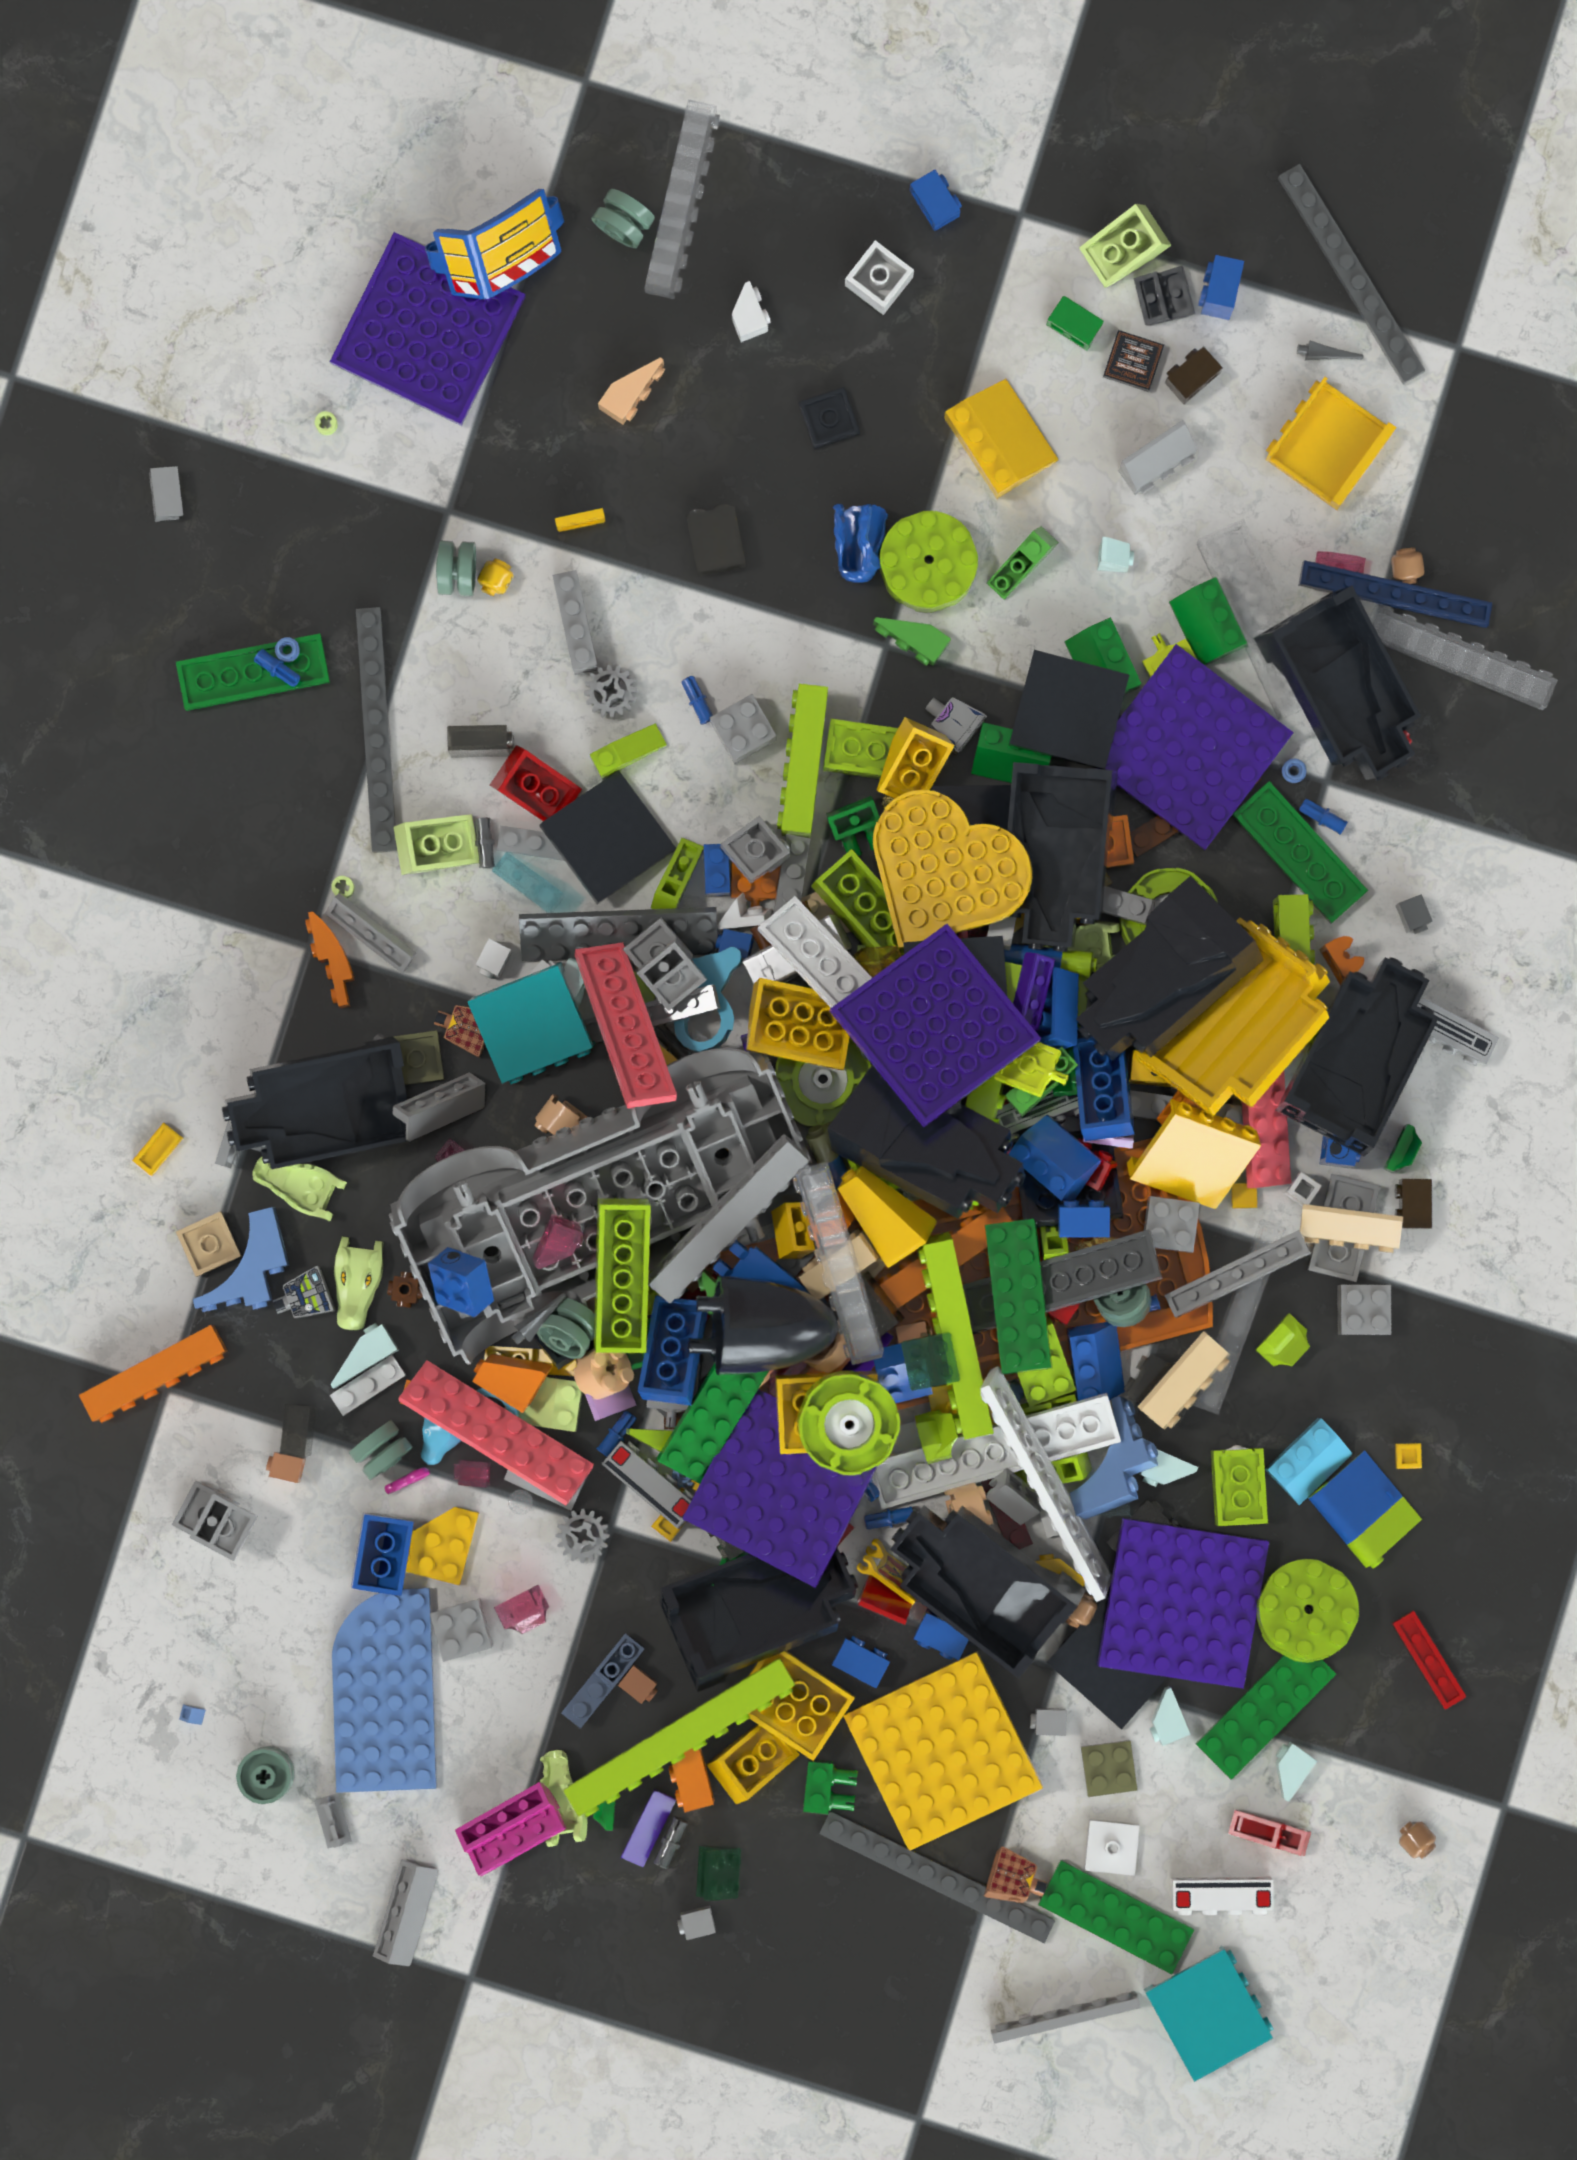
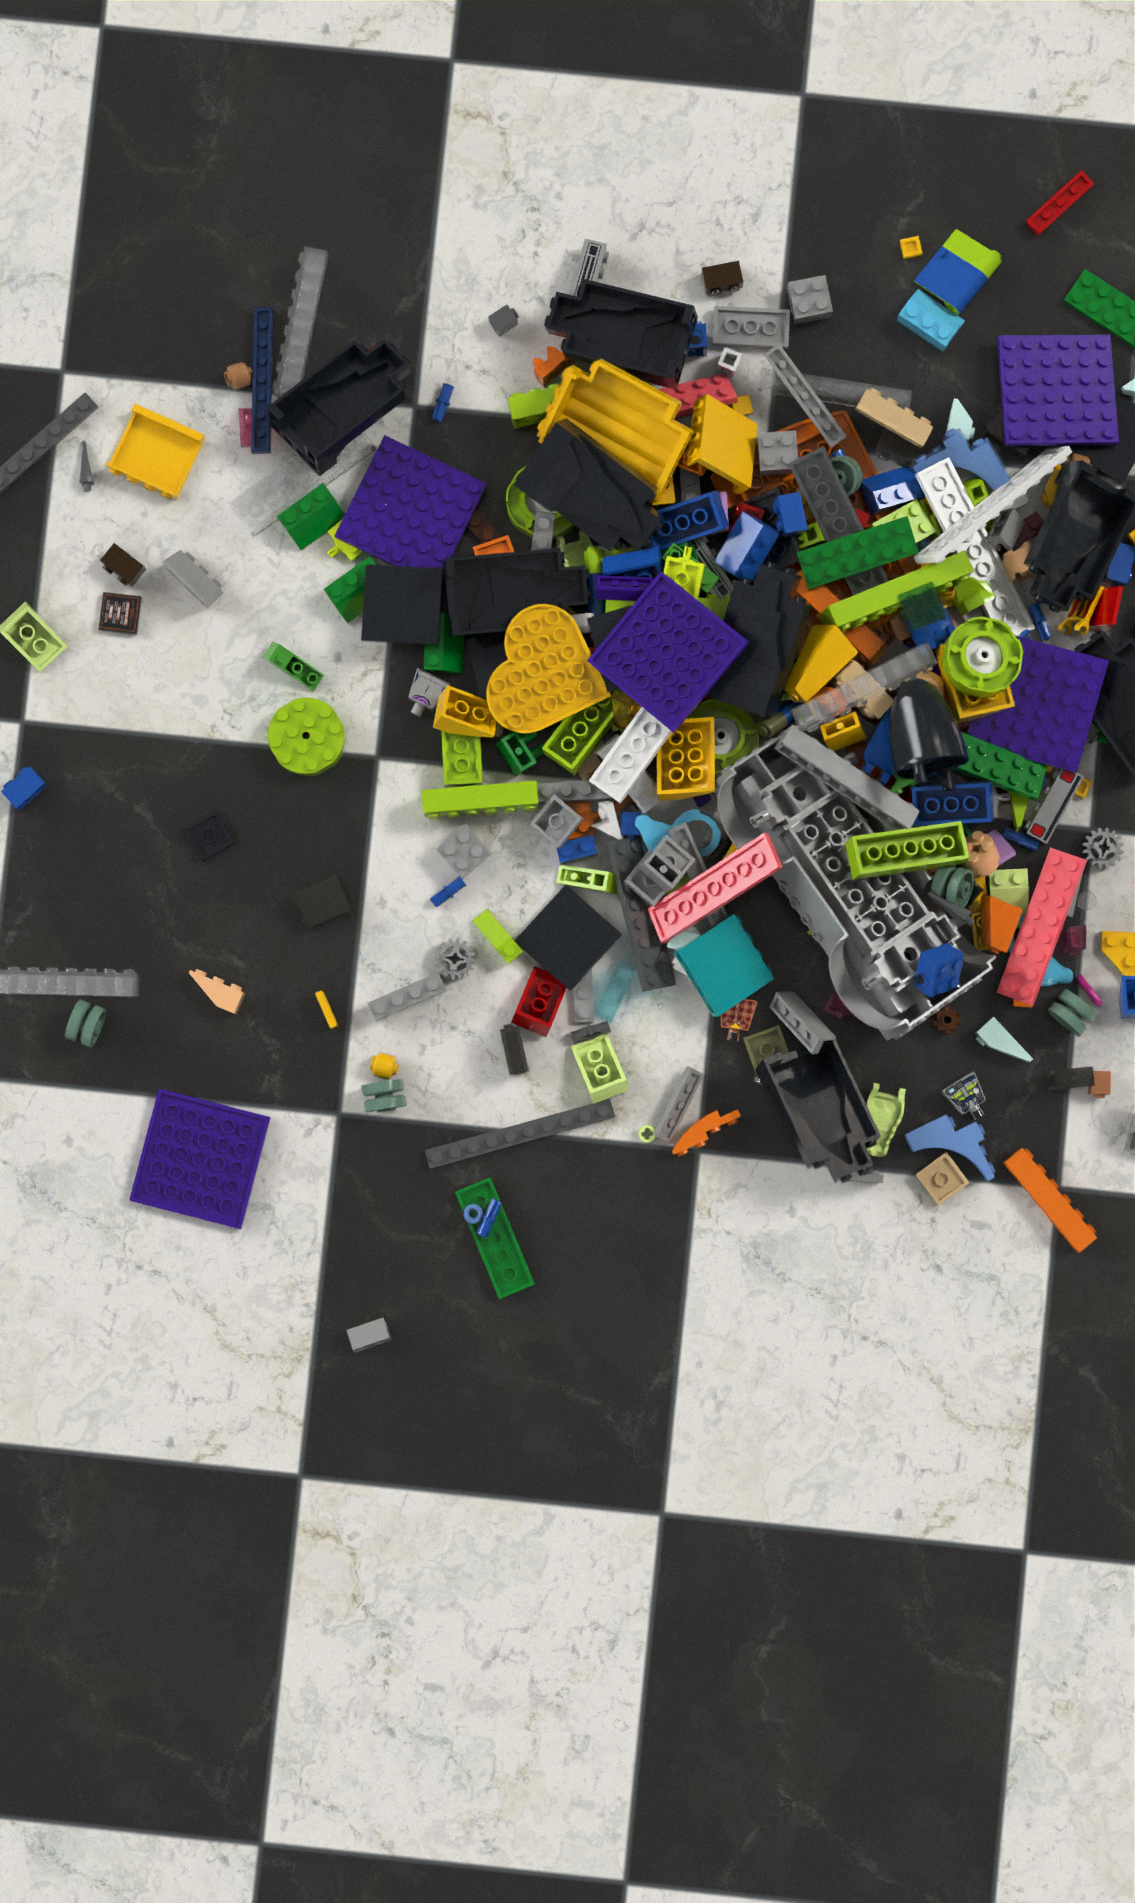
camera: 95 degrees left, 0 degrees up
yellow tile [132,1122,183,1176] -> none
yellowish green bush [314,411,338,435] -> none
white plate [330,1355,406,1416] -> none
yellowish green animal [334,1236,384,1331] -> none
panel [425,189,564,299] -> none
white brick [476,939,512,979] -> none
clear pink slope [532,1214,584,1269] -> none
light nougat brick [535,1094,587,1135] -> none
white slope [732,281,771,342] -> none
blue hair [833,504,888,583] -> none
white brick [845,240,914,315] -> none
bright green slope [874,617,951,666] -> none
yellow slope [944,379,1059,499] -> none
green panel [1046,296,1104,351] -> none
light aqua slope [1097,537,1134,572] -> none
black slope [1133,266,1195,326] -> none
blue brick [1198,255,1244,320] -> none
lime piece [1211,1445,1268,1526] -> none
green plate [1232,781,1368,924] -> none
lime slope [1255,1313,1310,1366] -> none
lime piece [1256,1559,1359,1662] -> none
medium blue plate [1282,758,1307,783] -> none
tan slope [1300,1204,1403,1253] -> none
green slope [1383,1124,1422,1173] -> none

